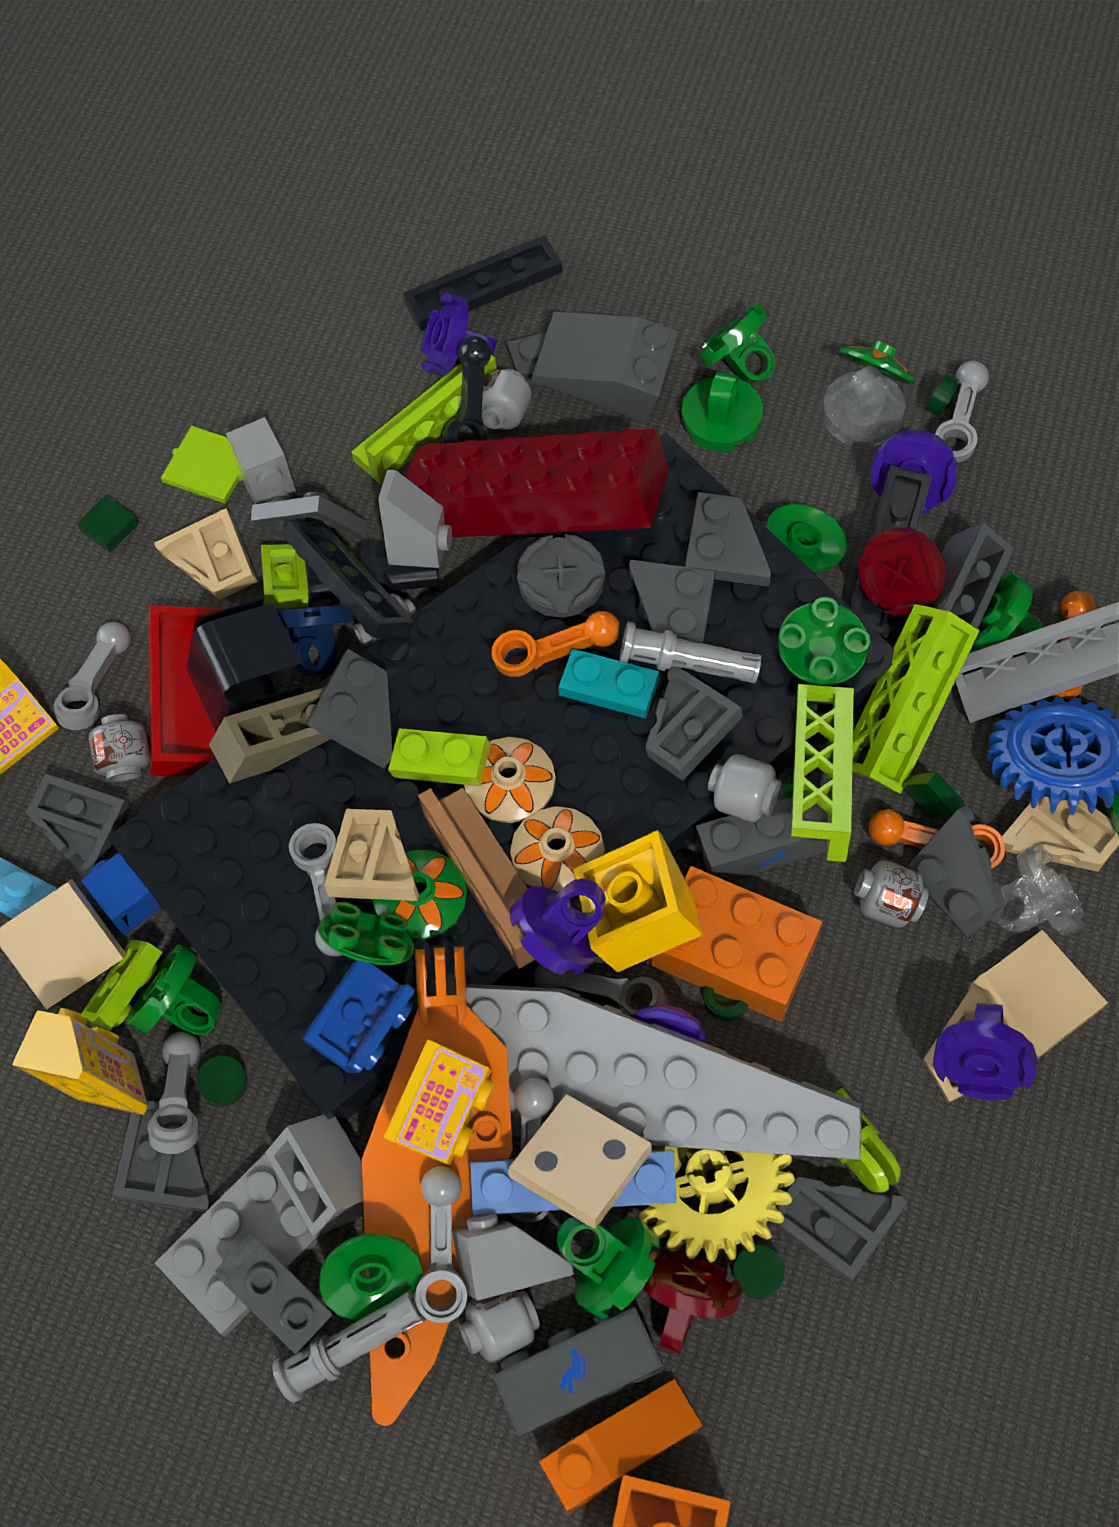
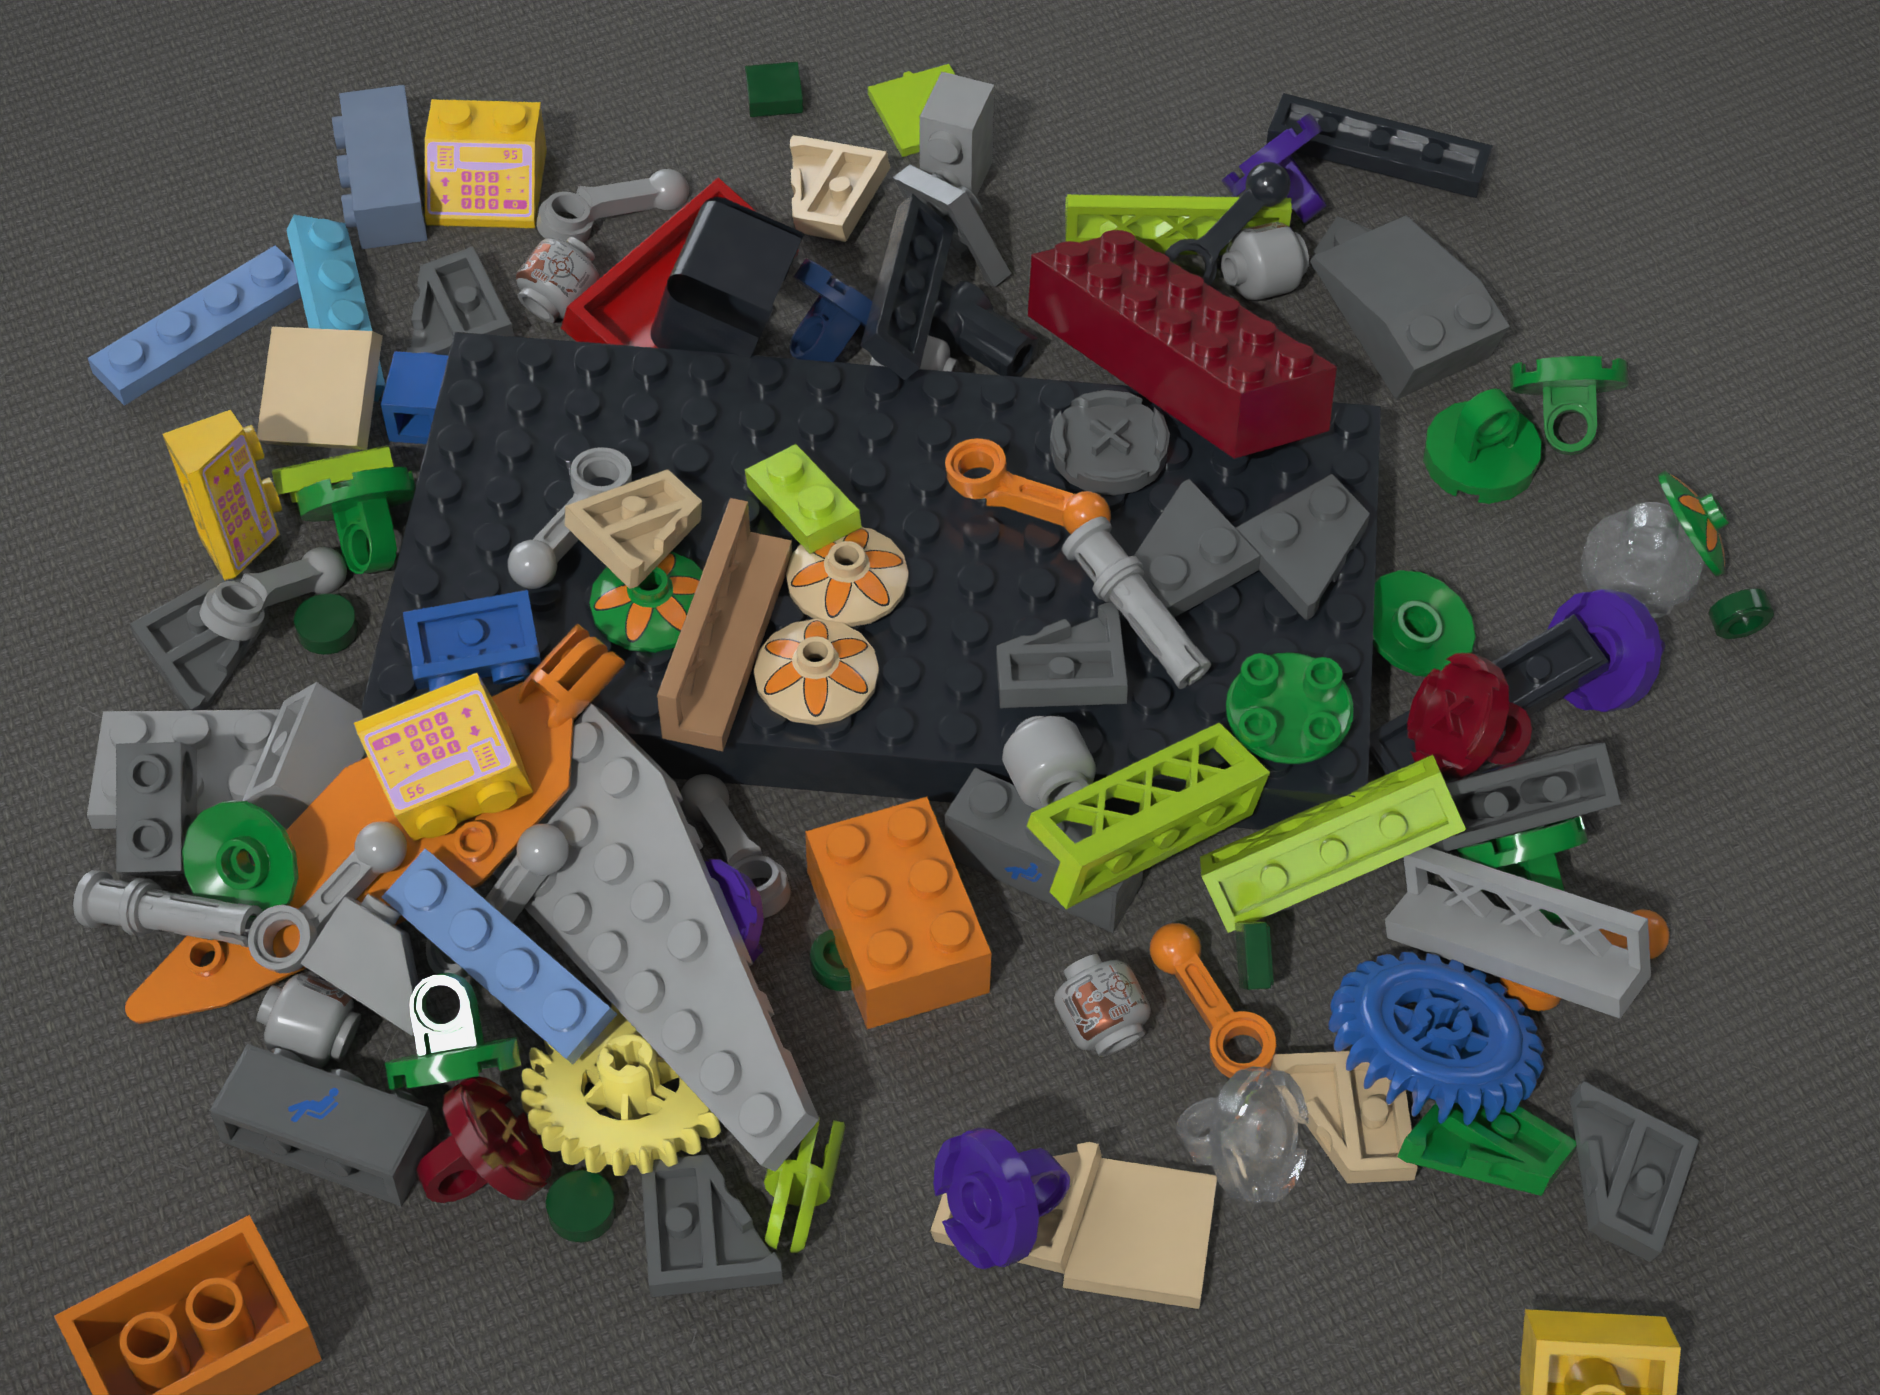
camera: 40 degrees right, 10 degrees down
dark tan slope [209,687,331,783] -> none
lime plate [261,544,309,610] -> none
dark grey wing [306,649,393,769] -> none
green dish [318,902,414,965] -> none
light grey slope [378,470,452,568] -> none
tan tile [508,1094,652,1229] -> none
dark purple tile [510,878,606,975] -> none
orange slope [539,1379,703,1514] -> none
teal plate [558,649,659,719] -> none
yellow slope [573,830,703,972] -> none
dark grey wing [907,806,1006,938] -> none
light grey piece [935,361,989,462] -> none

